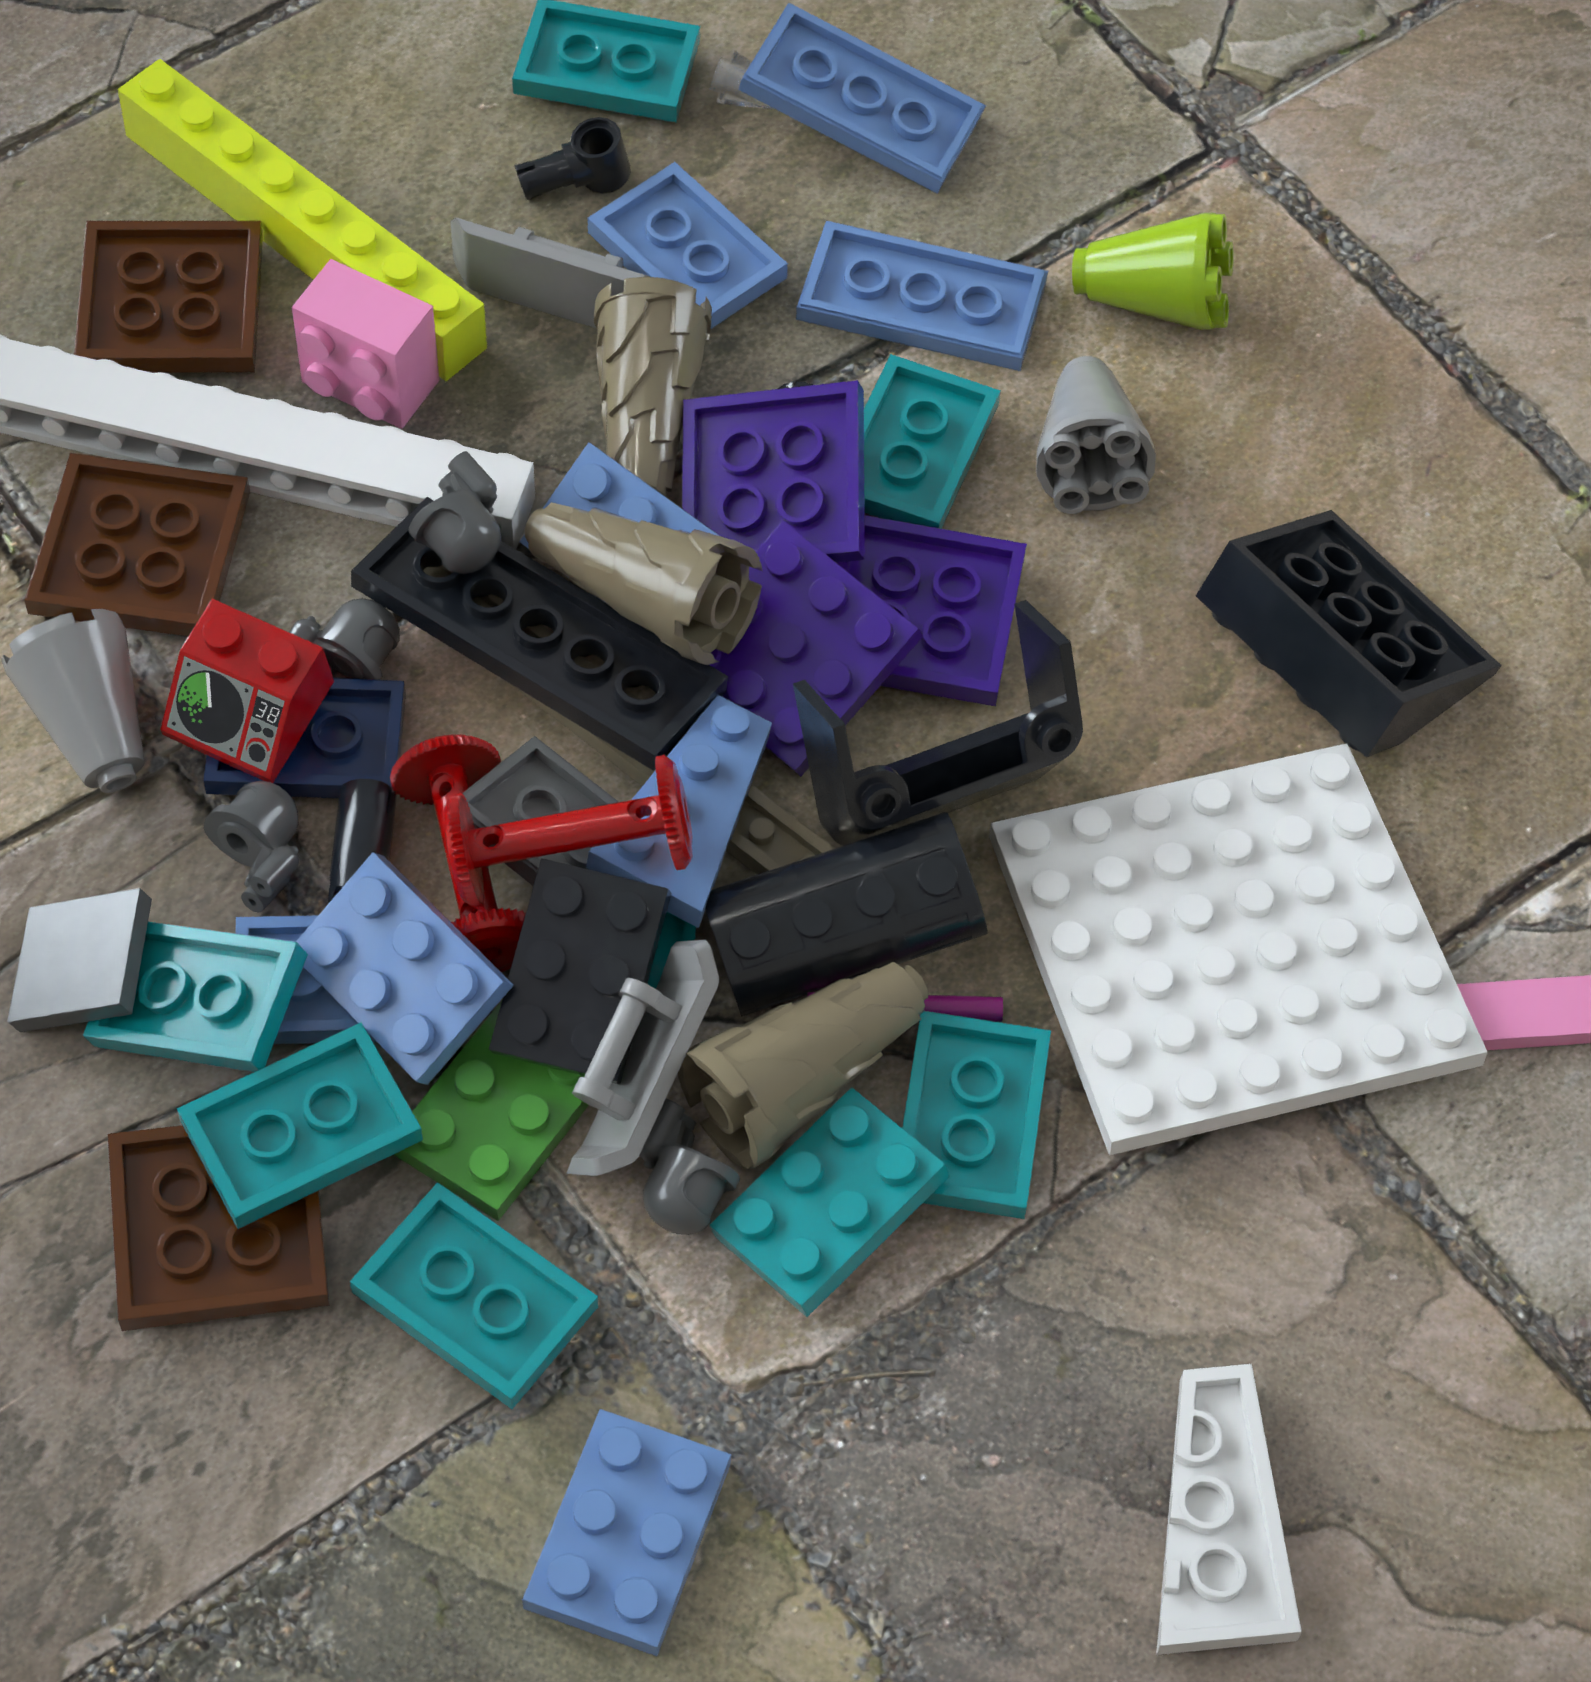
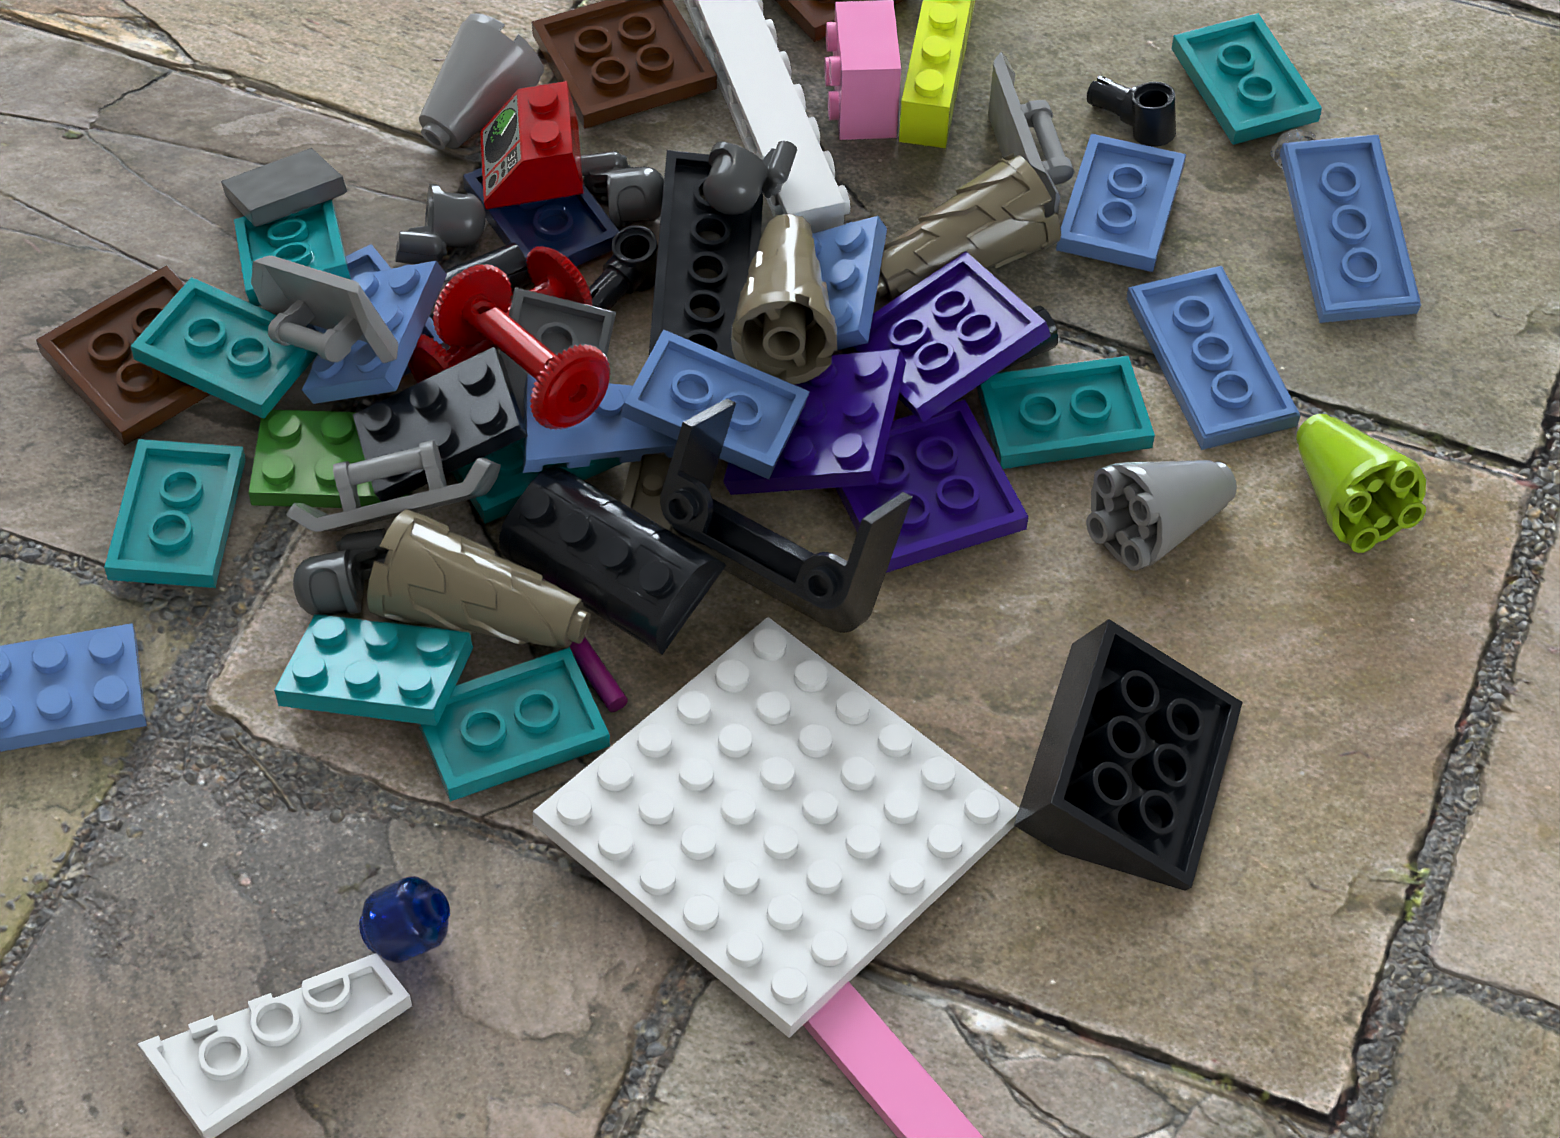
camera: 60 degrees right, 5 degrees down
none -> light grey piece [251,256,398,363]
none -> clear blue head [359,876,450,963]
none -> black pin [589,226,658,310]
none -> medium blue plate [621,329,809,479]

